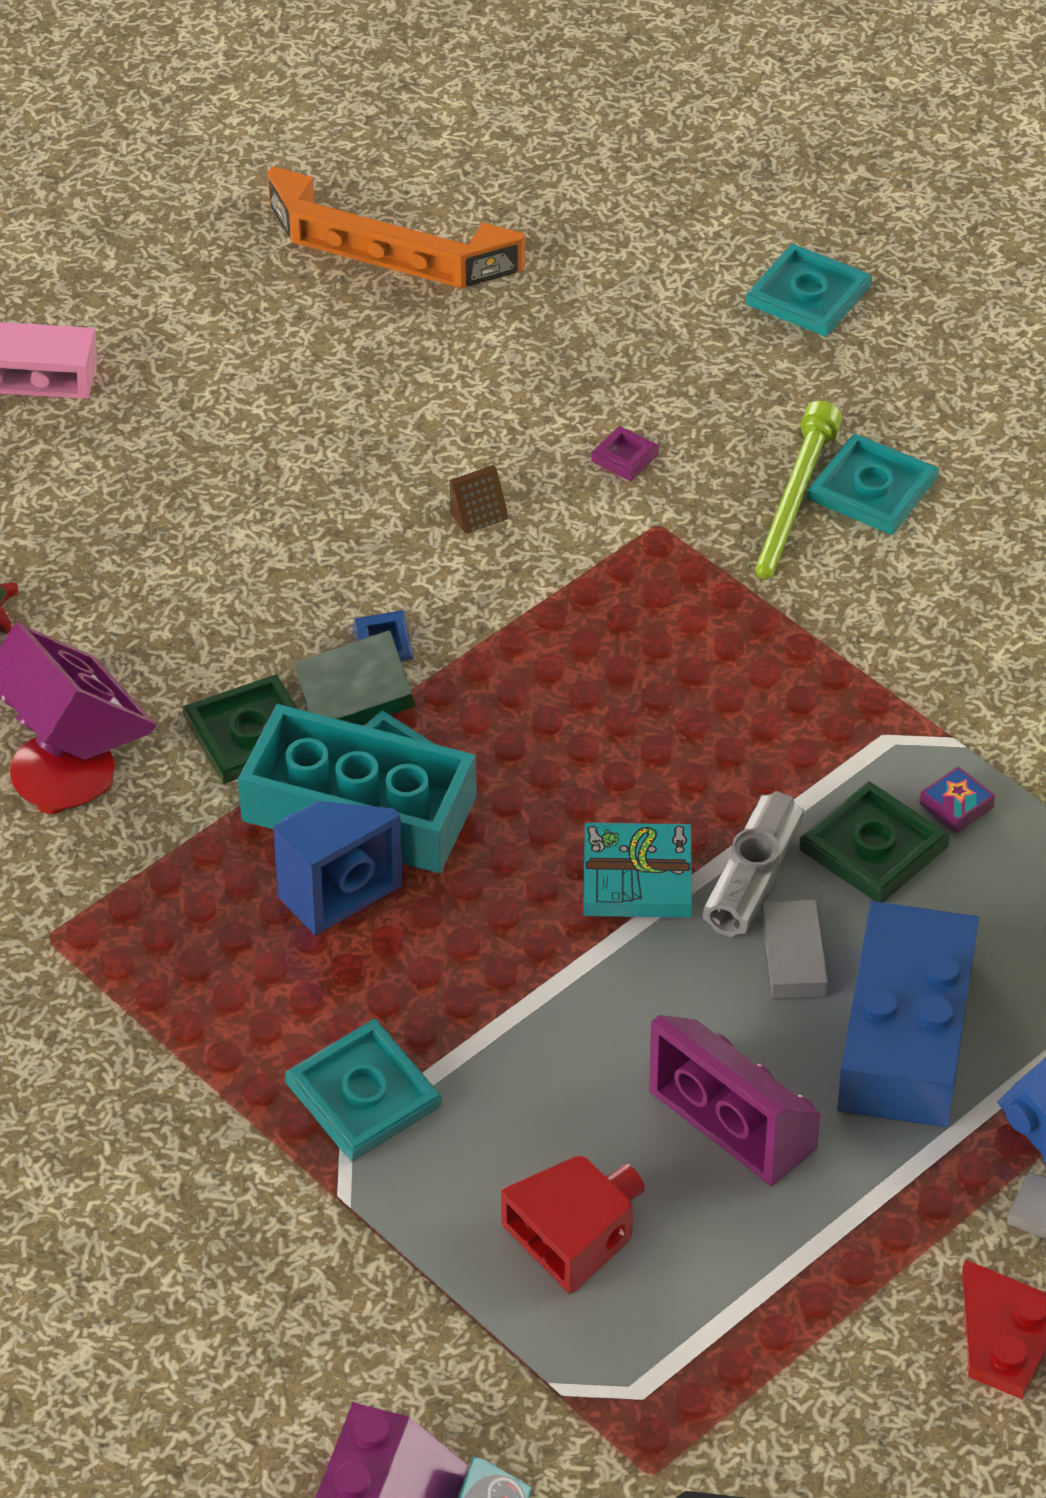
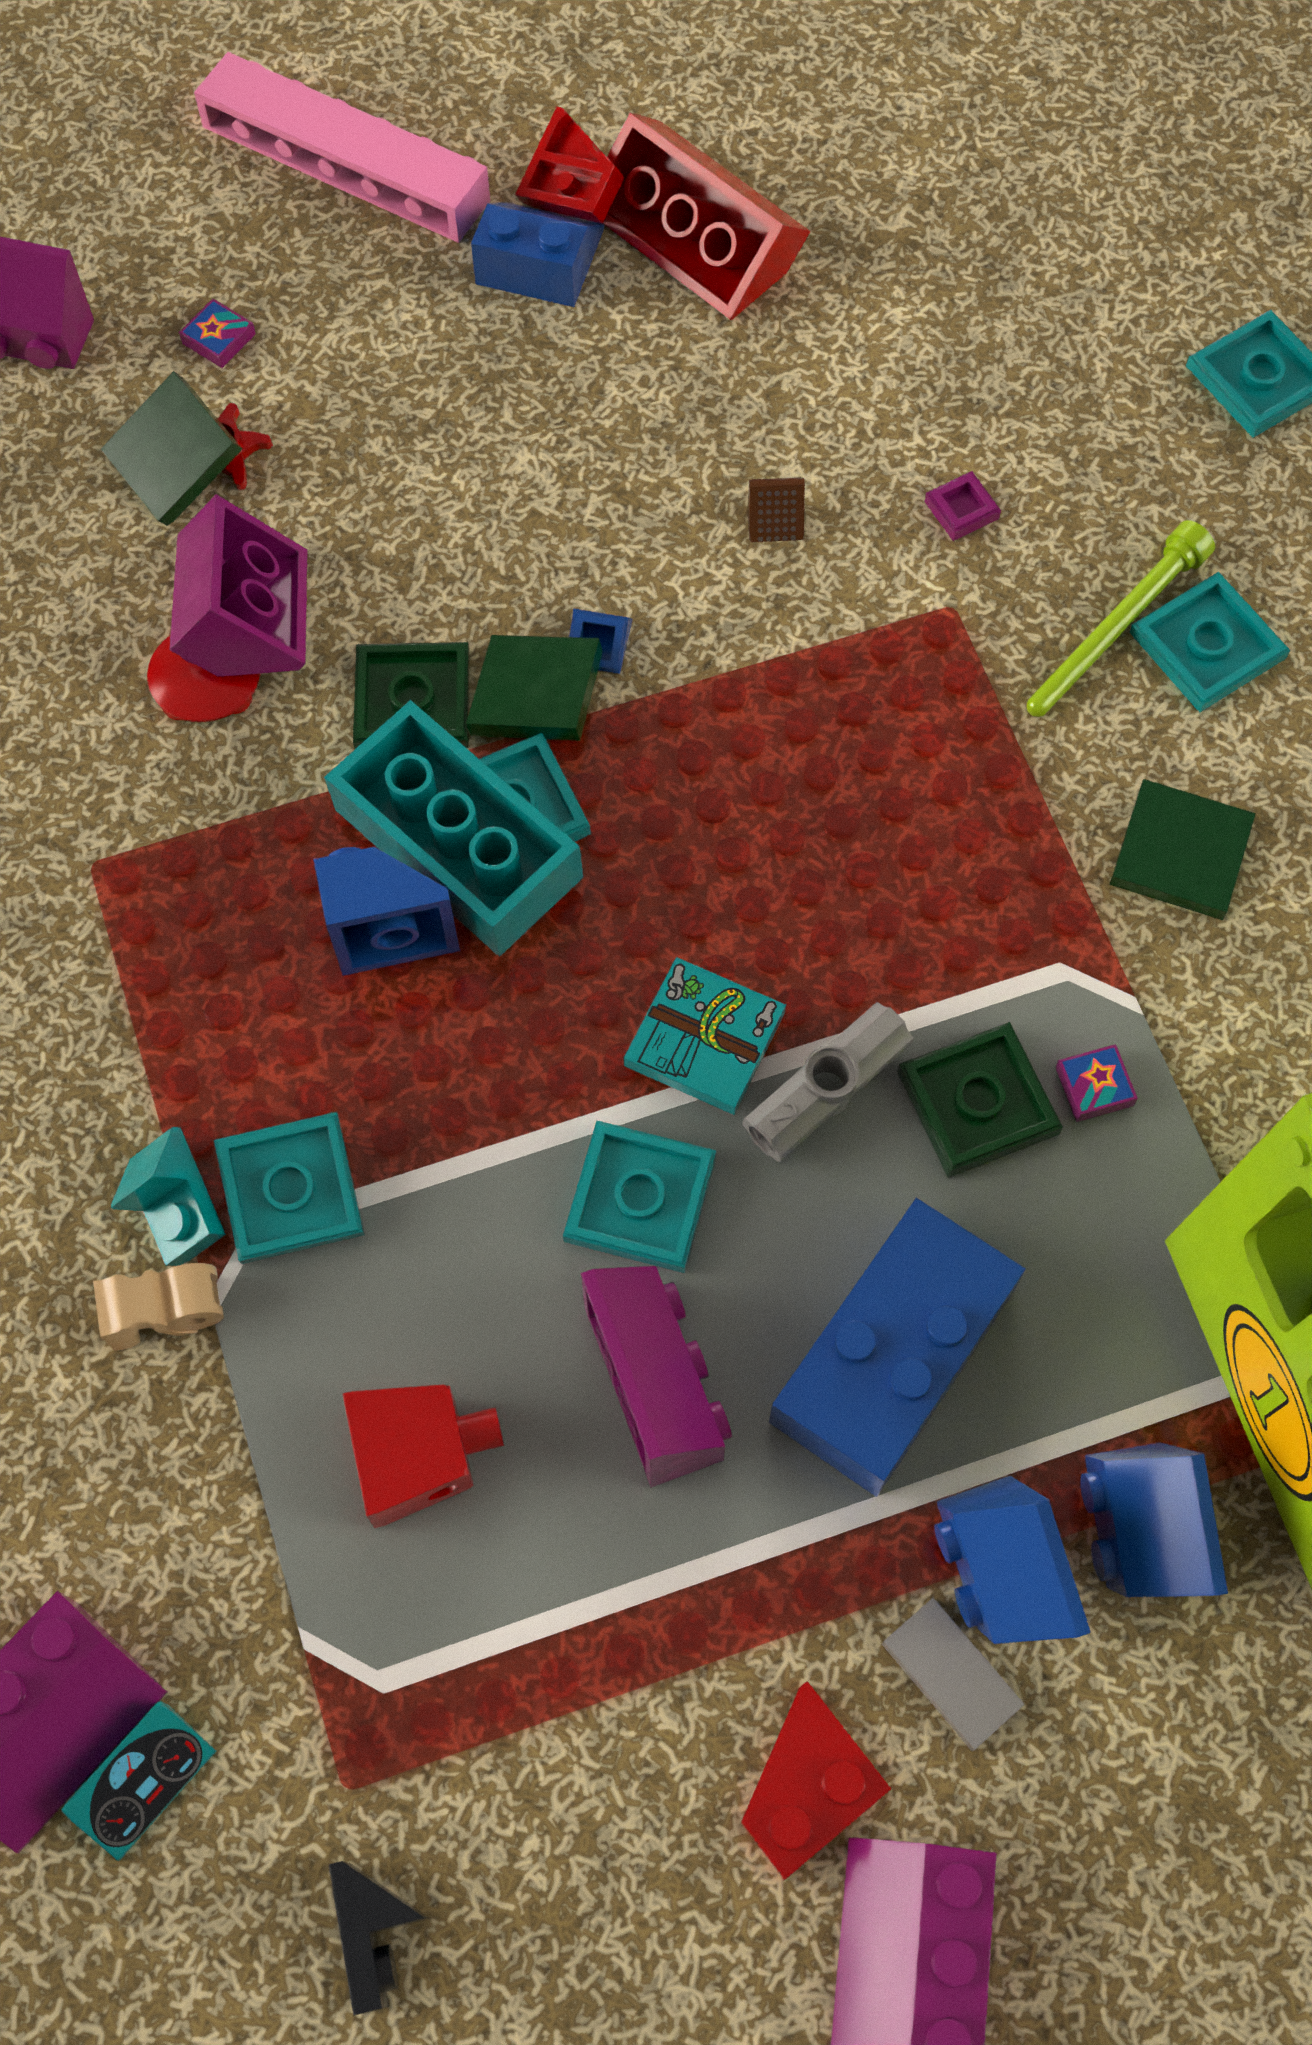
camera: 25 degrees right, 20 degrees up
orange slope [268,166,525,288] -> none
light grey tile [762,900,828,999] -> none
none -> tan leg [93,1263,224,1351]
none -> teal slope [111,1127,226,1266]
none -> blue slope [471,202,604,307]
none -> red wing [515,106,625,224]
none -> teal tile [563,1120,716,1273]
none -> red slope [603,112,811,320]
none -> dark green tile [1109,779,1256,920]

